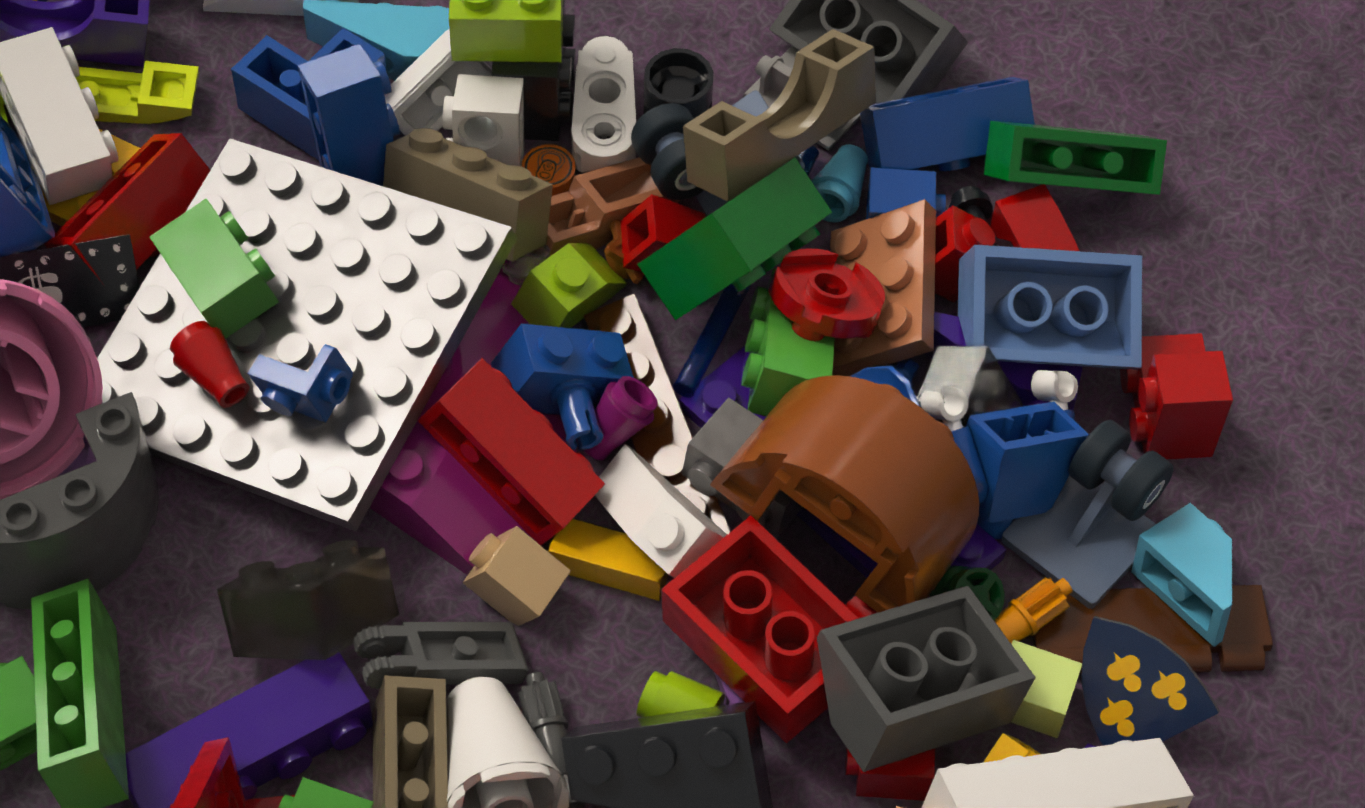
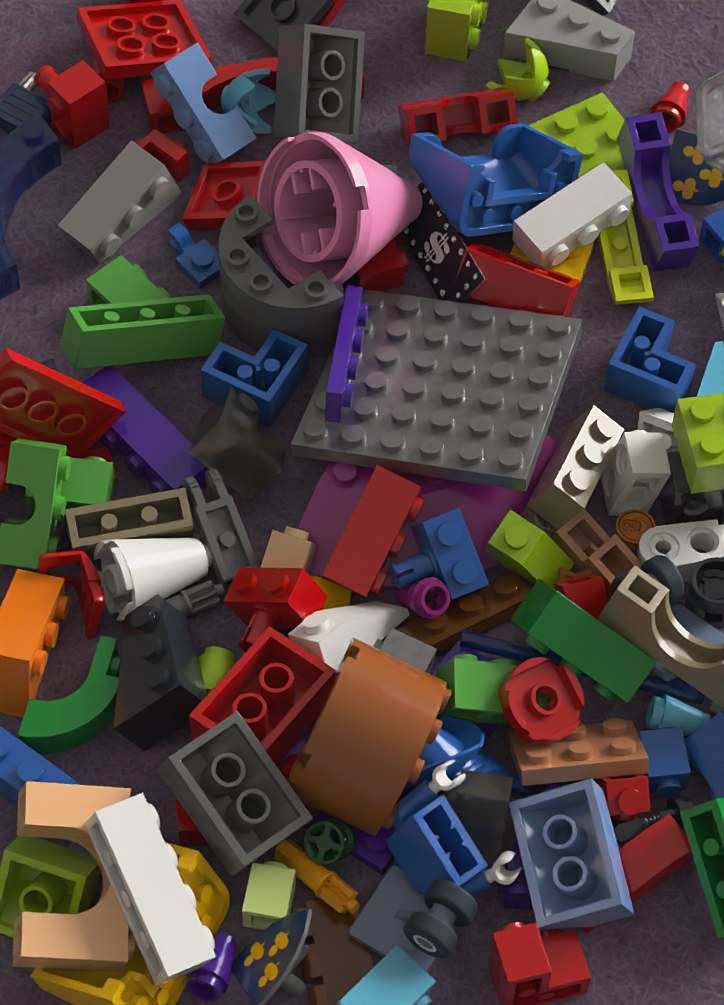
camera: 80 degrees right, 0 degrees up
bright green brick [149,198,279,339] -> none
red cone [170,321,250,408] -> none
blue bracket [247,344,353,423] -> none
blue brick [298,43,400,186] -> none
none -> blue brick [201,329,308,428]
none -> red brick [223,567,328,652]
none -> dark purple plate [325,286,369,423]

